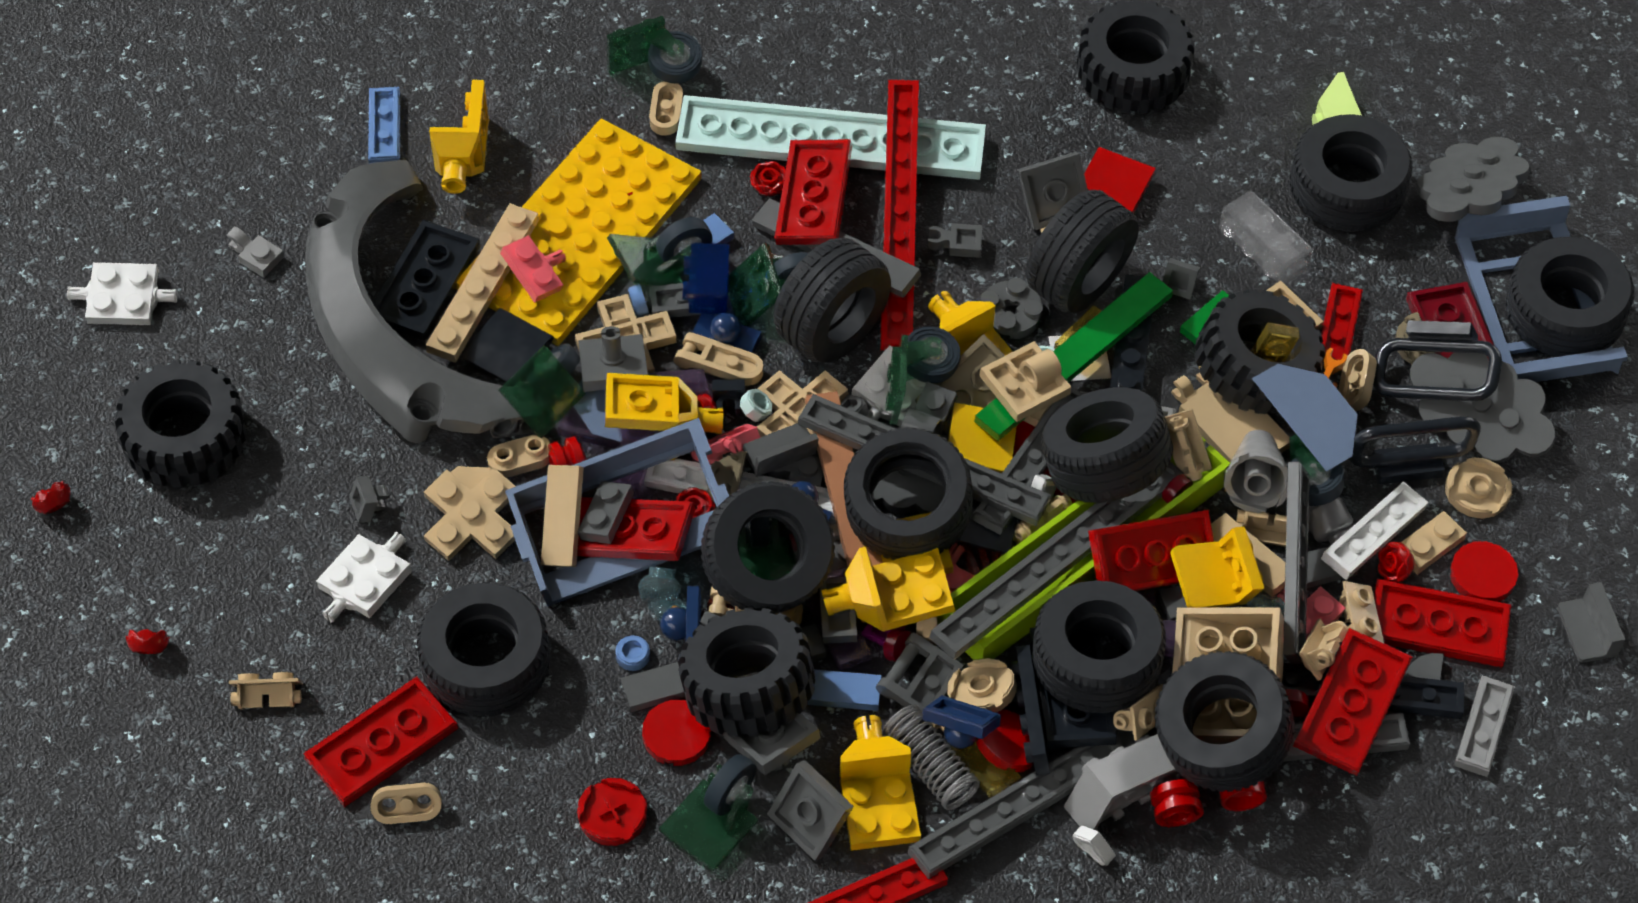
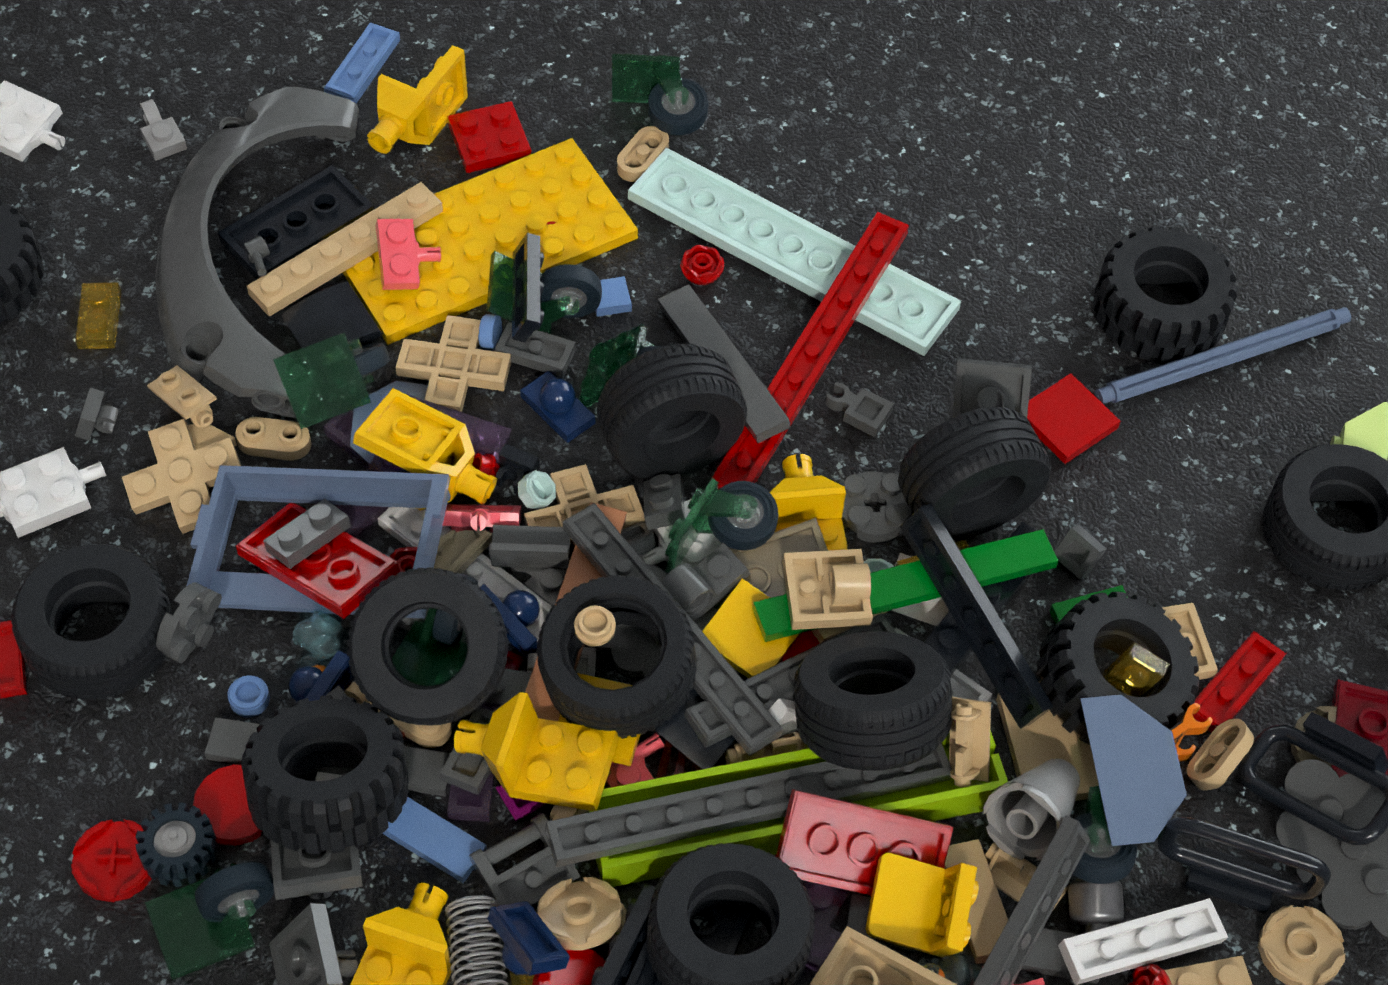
camera: 25 degrees right, 0 degrees up
tan tile [541,465,584,567] -> none
red wheel [548,436,587,466] -> none
dark grey tile [578,326,648,392] -> none
tan plate [673,333,764,386] -> none
clear blue brick [682,243,730,314] -> none
red tile [774,139,852,245] -> none
dark red tile [883,628,911,662] -> none
dark red tile [1162,474,1193,504] -> none
clear brick [1219,190,1314,284] -> none
none -> clear yellow plate [75,282,121,349]
none -> black wheel [135,803,218,887]
none -> tan hinge [147,365,217,427]
none -> dark grey plate [156,582,222,663]
none -> dark grey hand [244,236,270,276]
none -> red plate [447,101,531,173]
none -> black plate [512,232,544,343]
none -> tan plate [574,605,616,646]
none -> dark grey plate [643,474,685,530]
none -> black plate [899,504,1053,729]
none -> sand blue piece [1095,307,1351,404]

